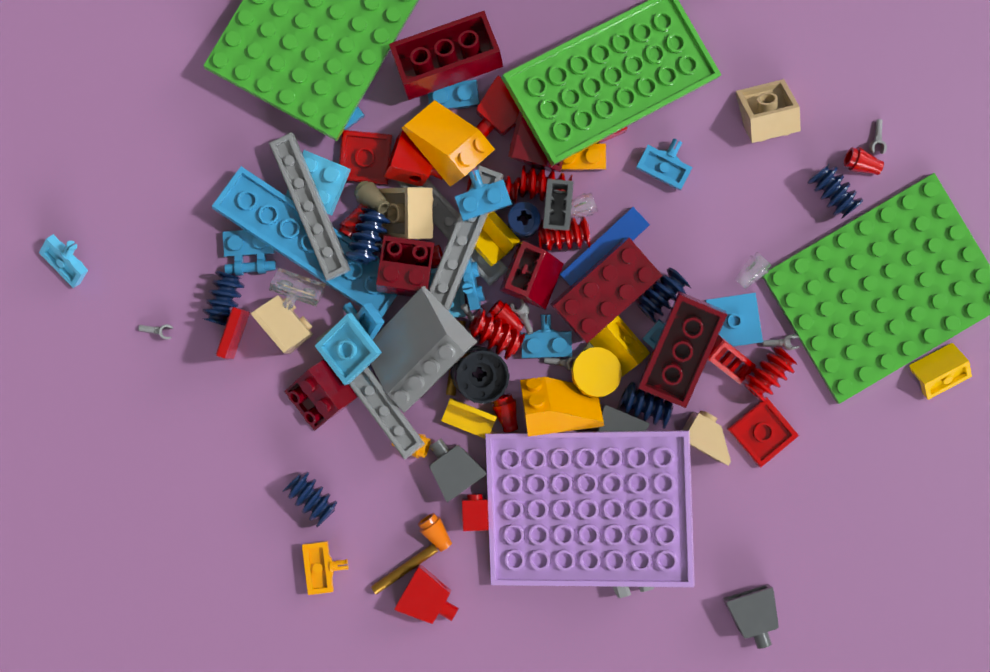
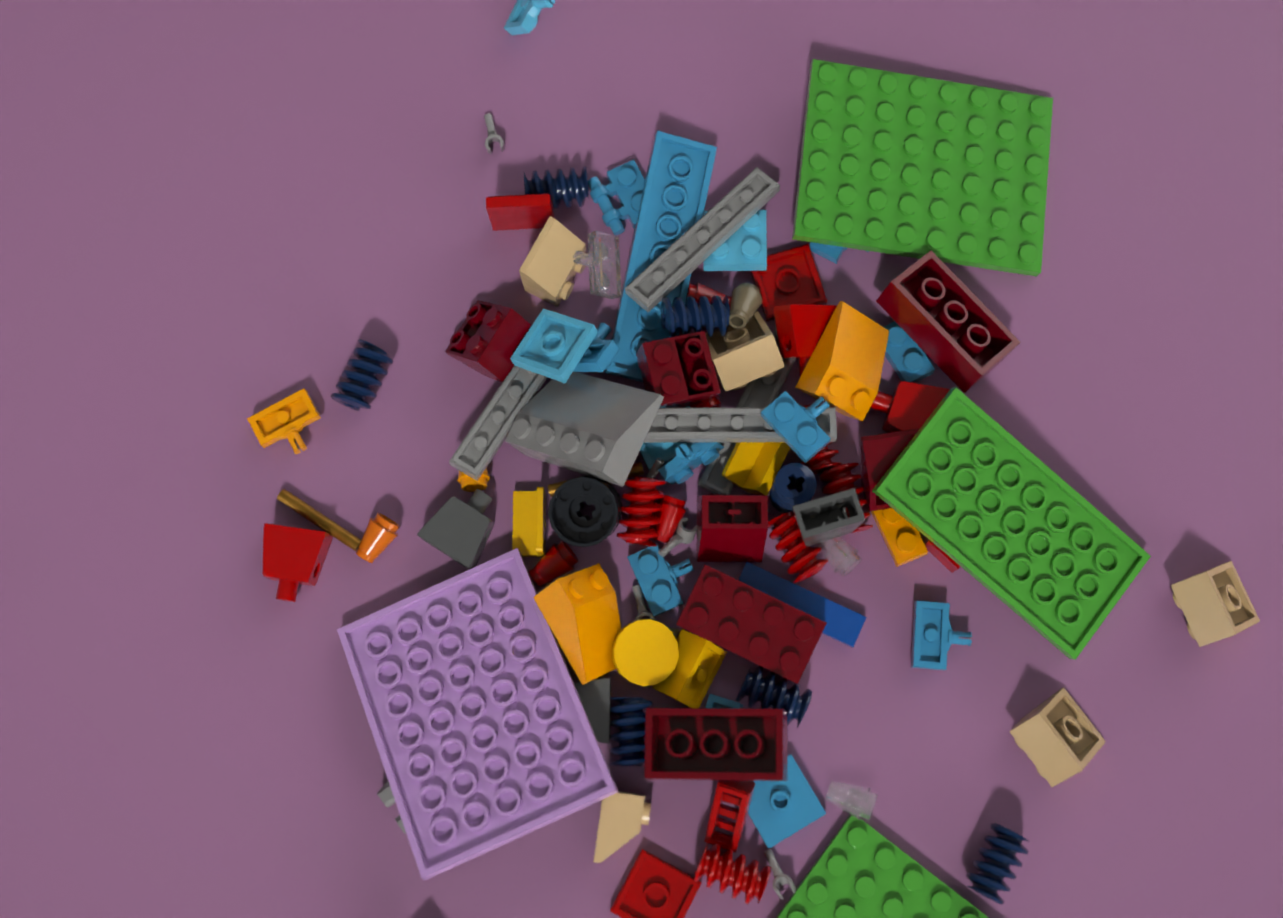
camera: 70 degrees right, 10 degrees down
red brick [462,494,489,531] -> none
red cone [844,147,884,175] -> none
light grey hand [869,119,887,154] -> none

